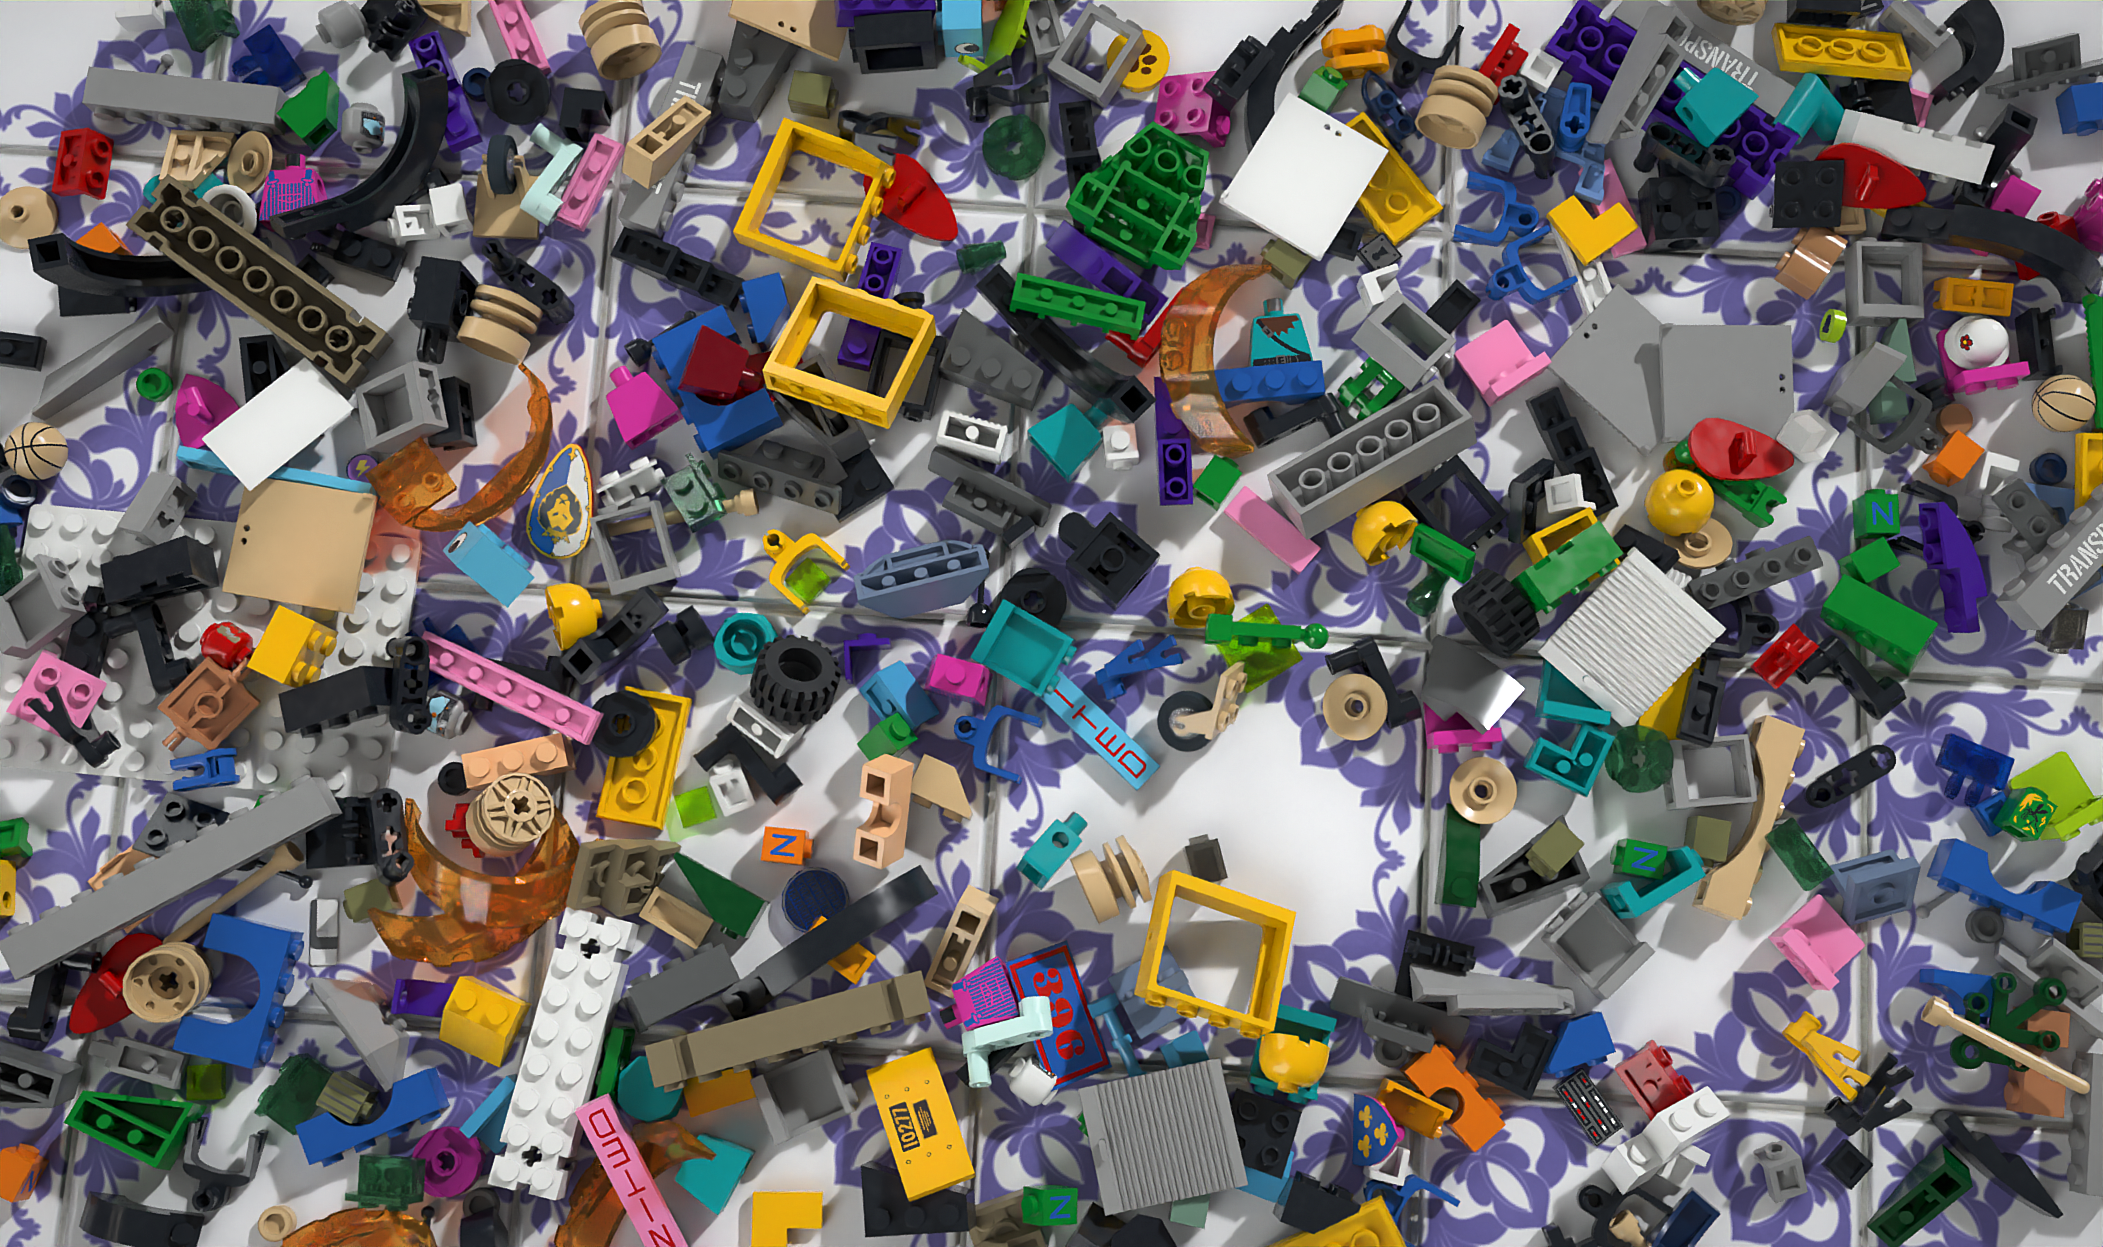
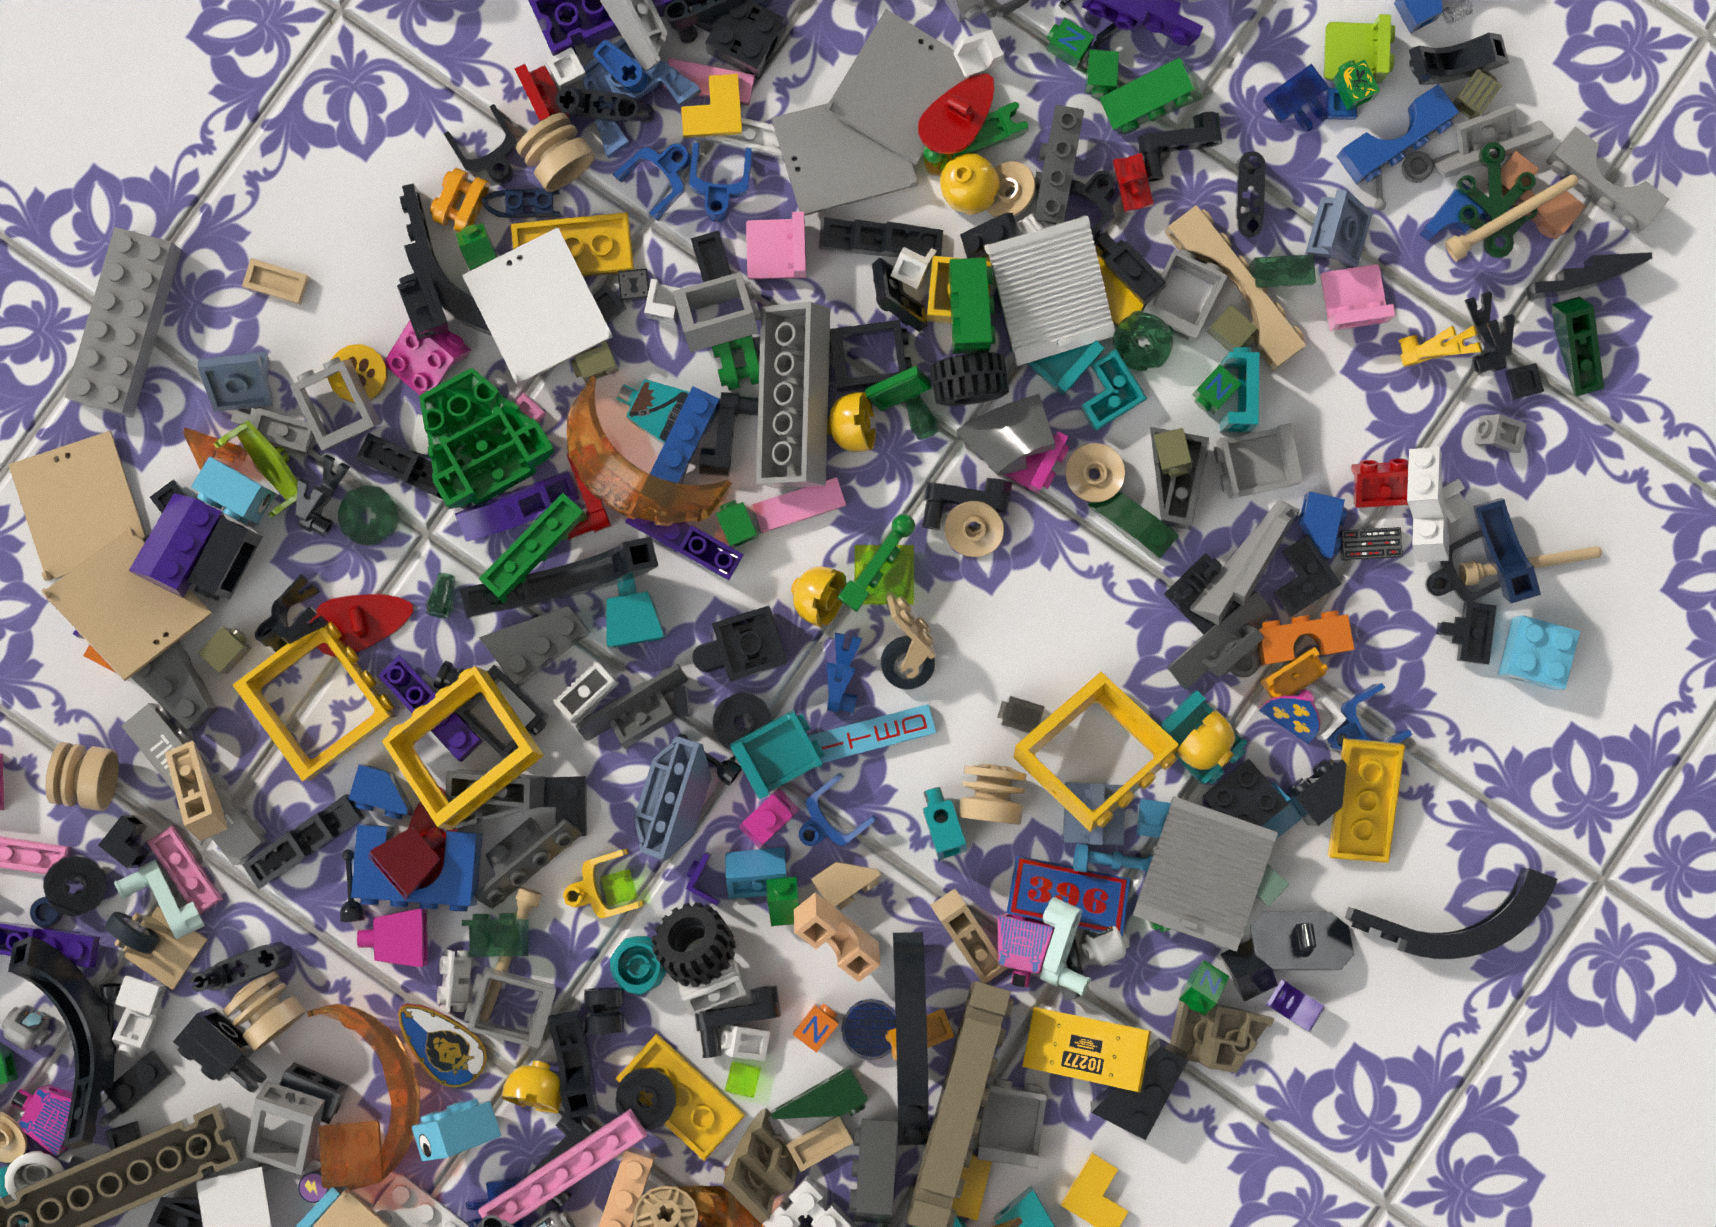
camera: 55 degrees left, 5 degrees up
white bracket [1102,424,1139,471] -> none

